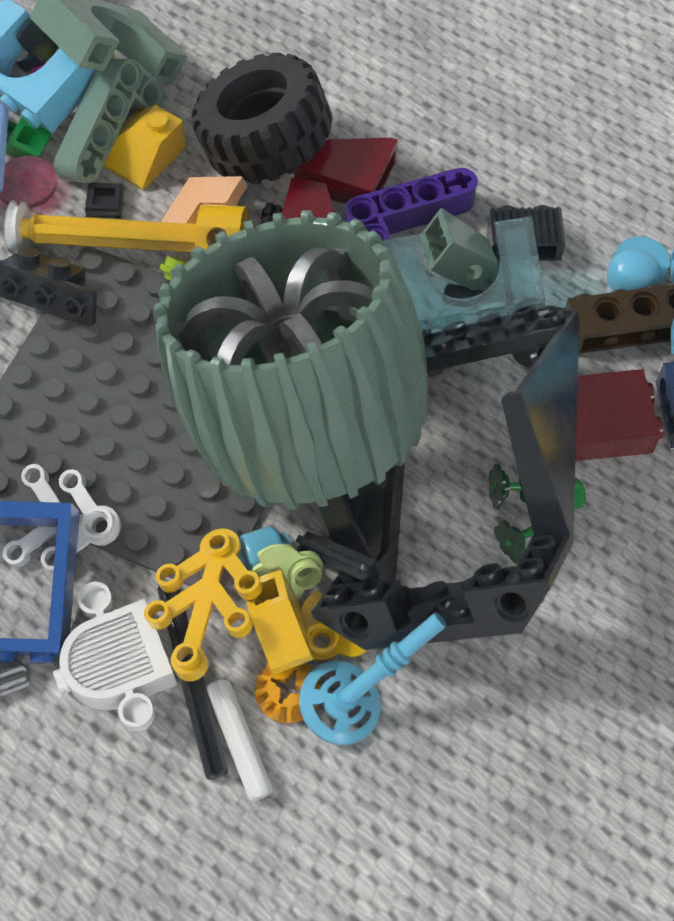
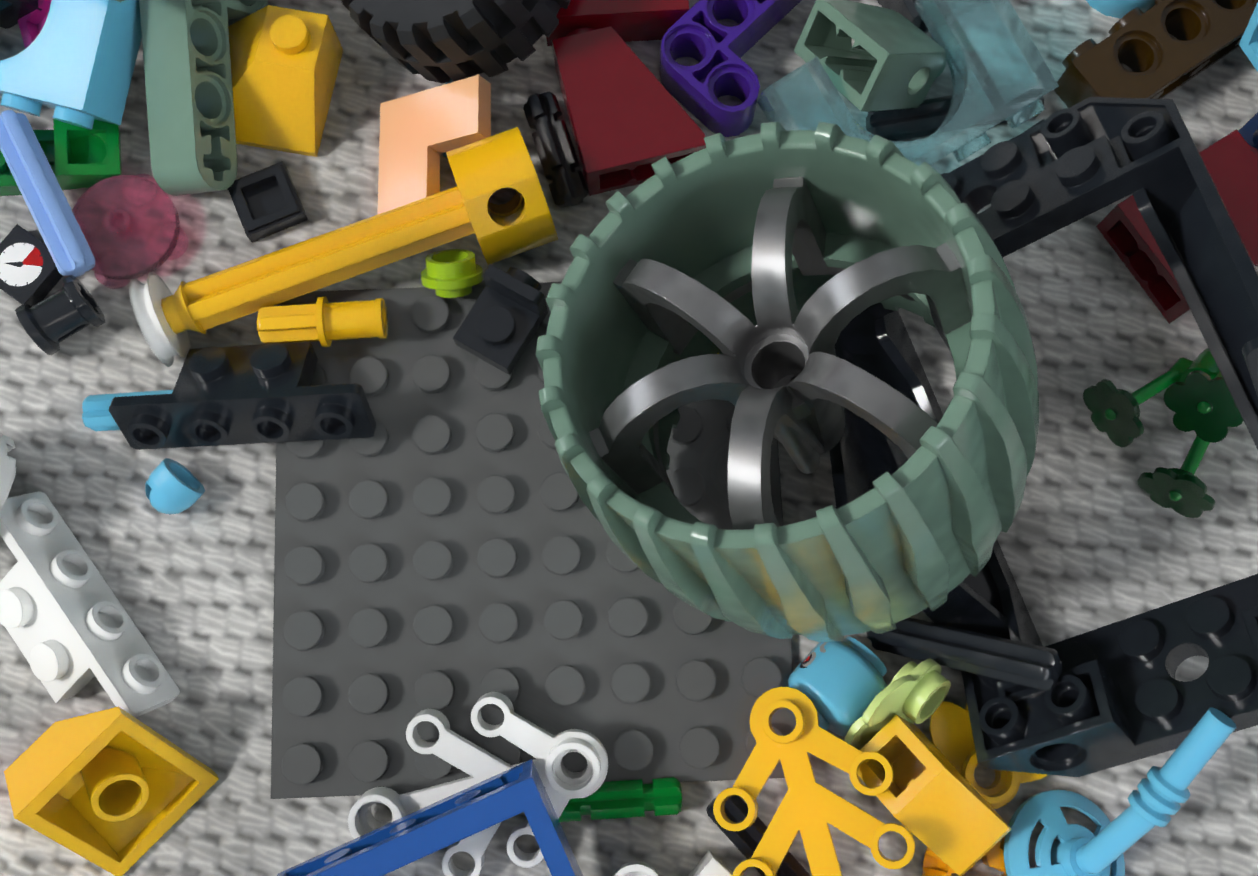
camera: 25 degrees left, 15 degrees up
none -> yellow axle [256,296,388,347]
none -> green axle [559,777,683,822]

